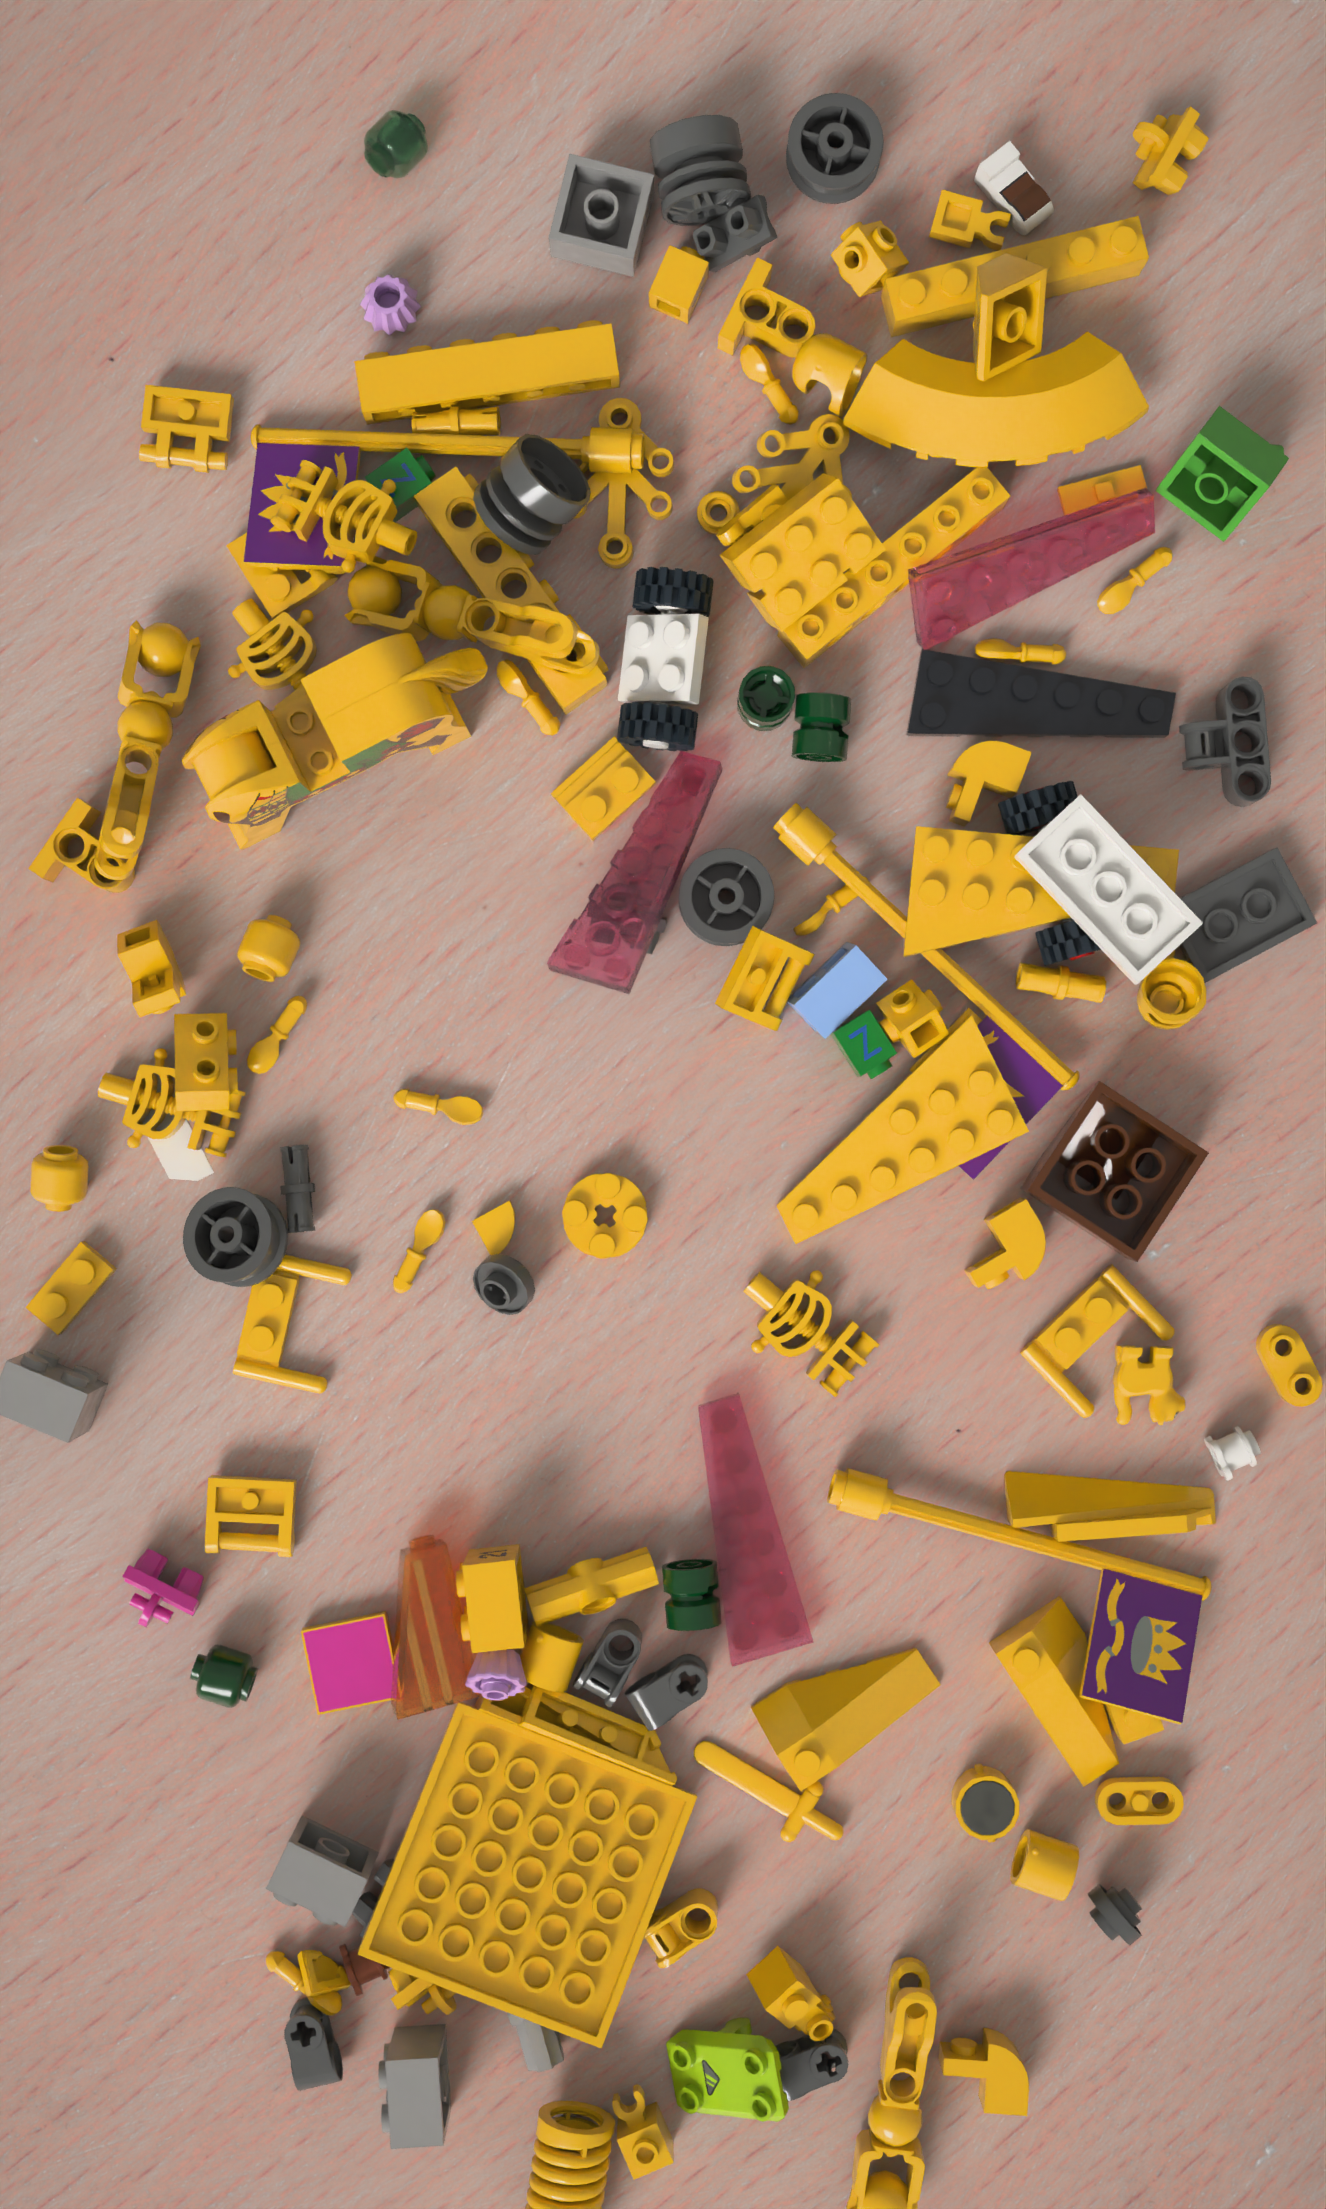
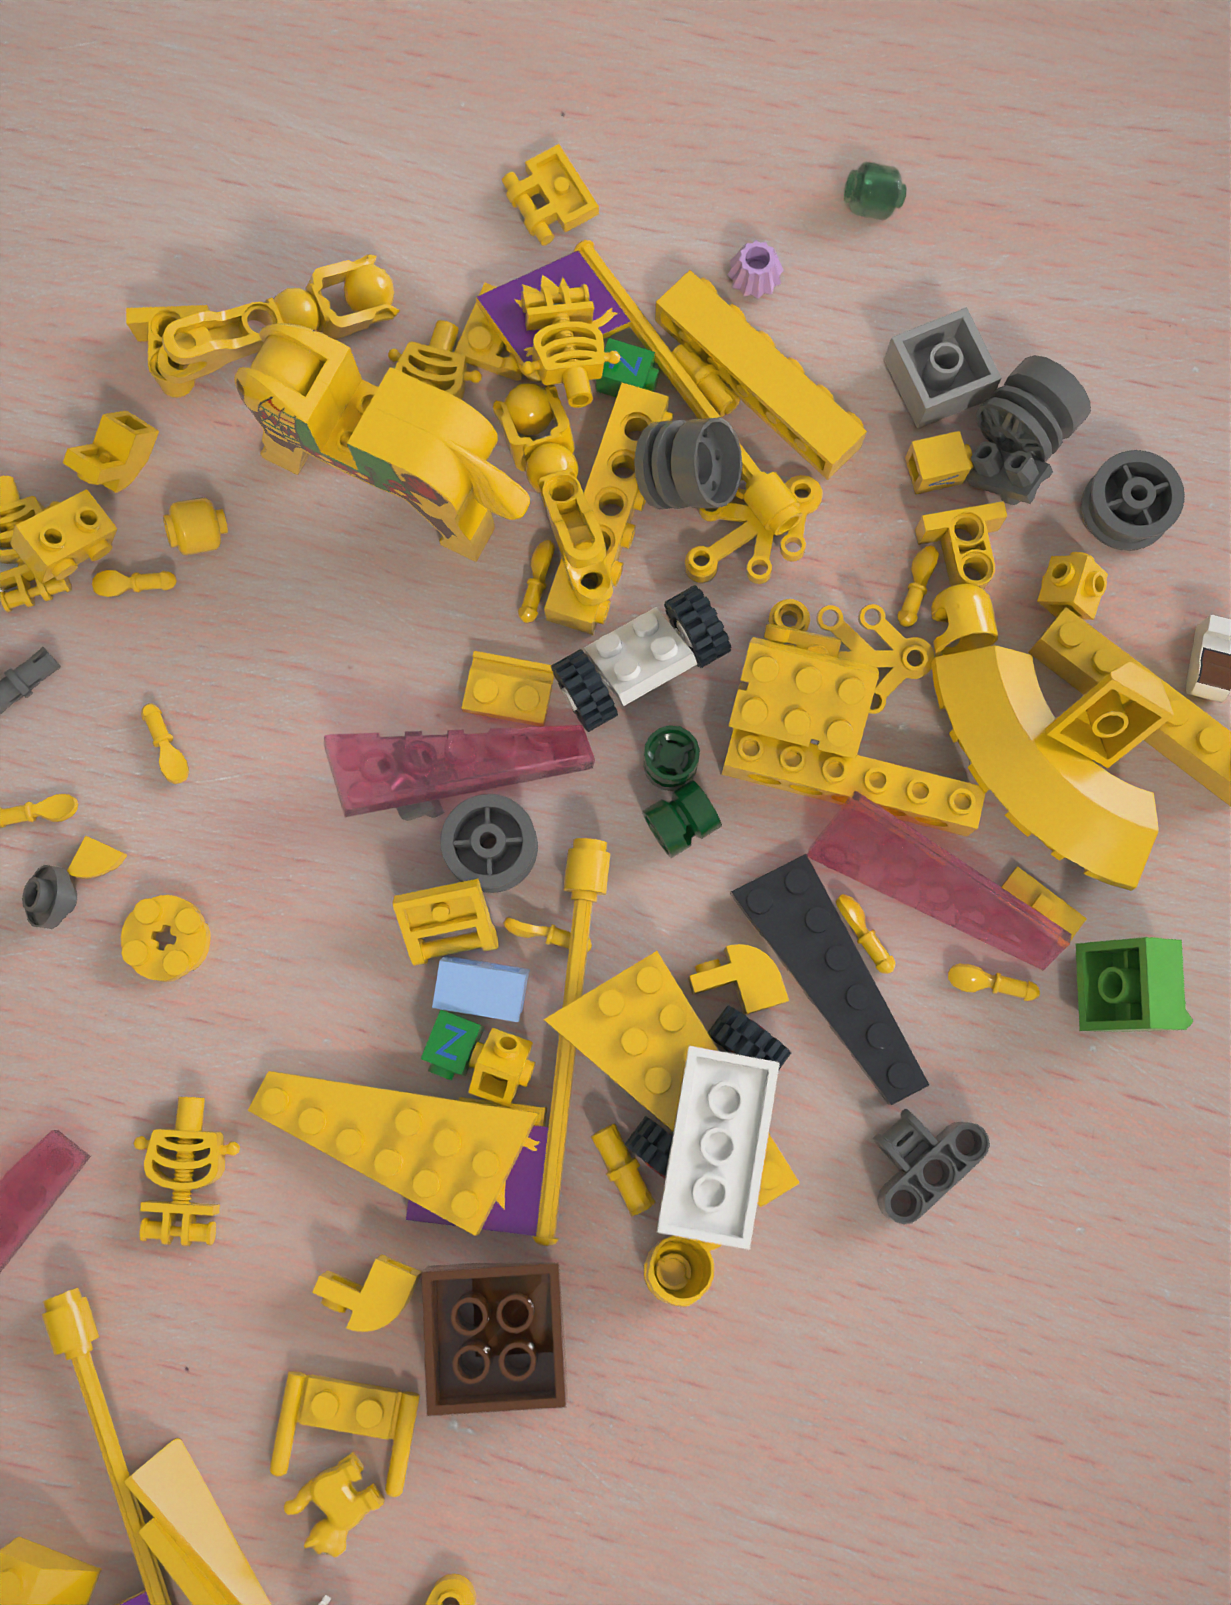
camera: 60 degrees right, 10 degrees down
yellow plate [929,190,1011,251] -> none
dark grey plate [1179,847,1317,983] -> none

